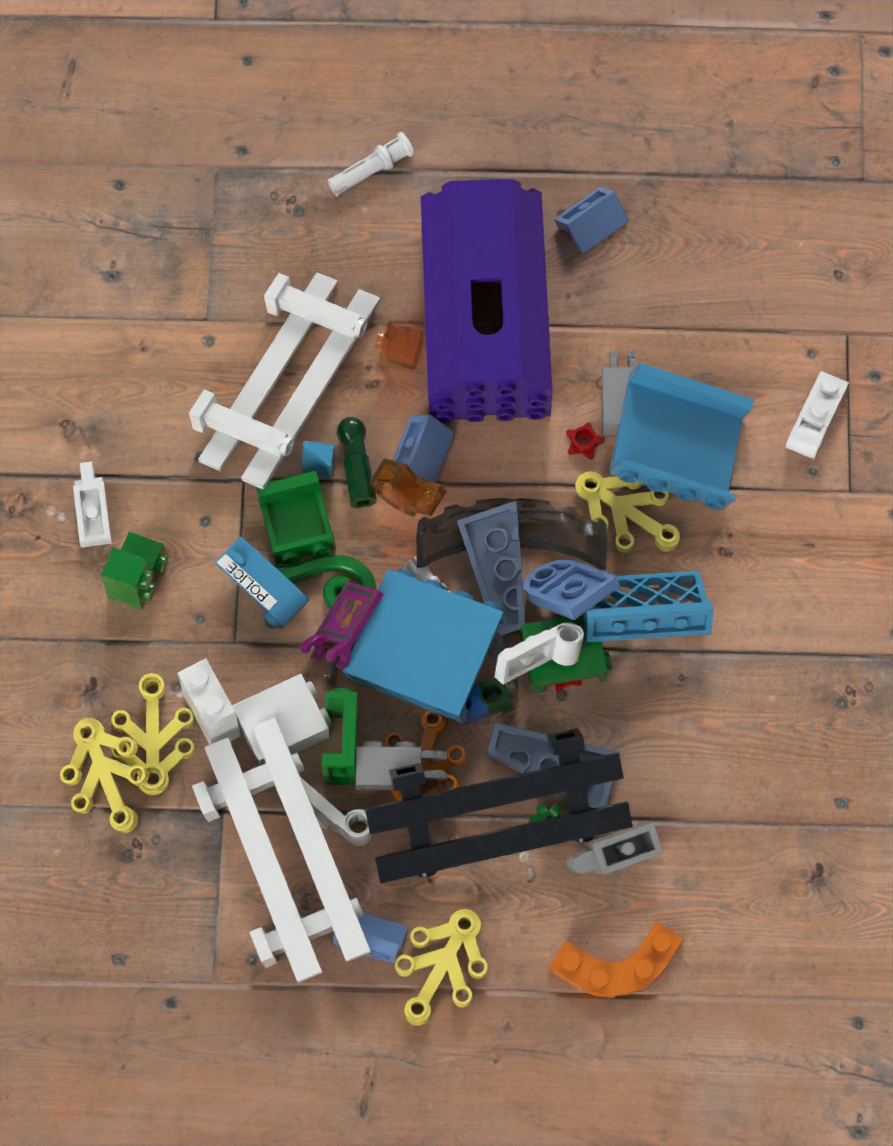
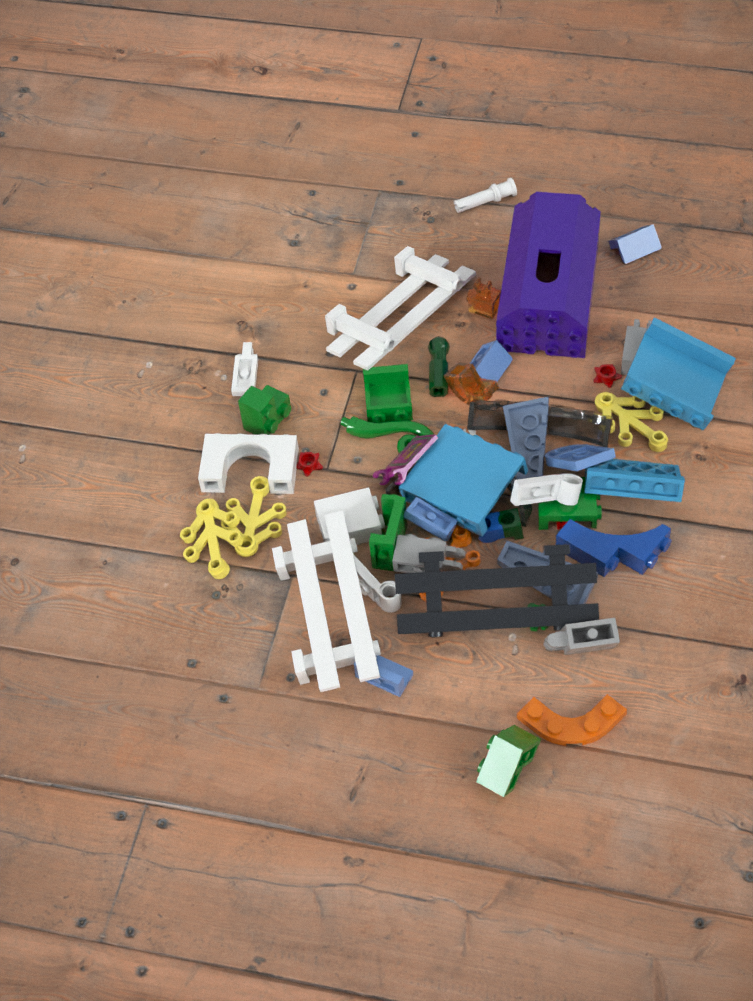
camera: 15 degrees right, 15 degrees down
white brick [177,658,241,745] -> none
dark azure door [215,536,310,628] -> none
dark azure slope [302,441,336,478] -> none
light yellow plant [395,909,488,1026] -> none
none -> white arch [198,433,299,494]
none -> red plate [296,452,323,477]
none -> medium blue panel [403,497,458,541]
none -> brick [476,725,541,797]
none -> blue arch [556,519,672,577]

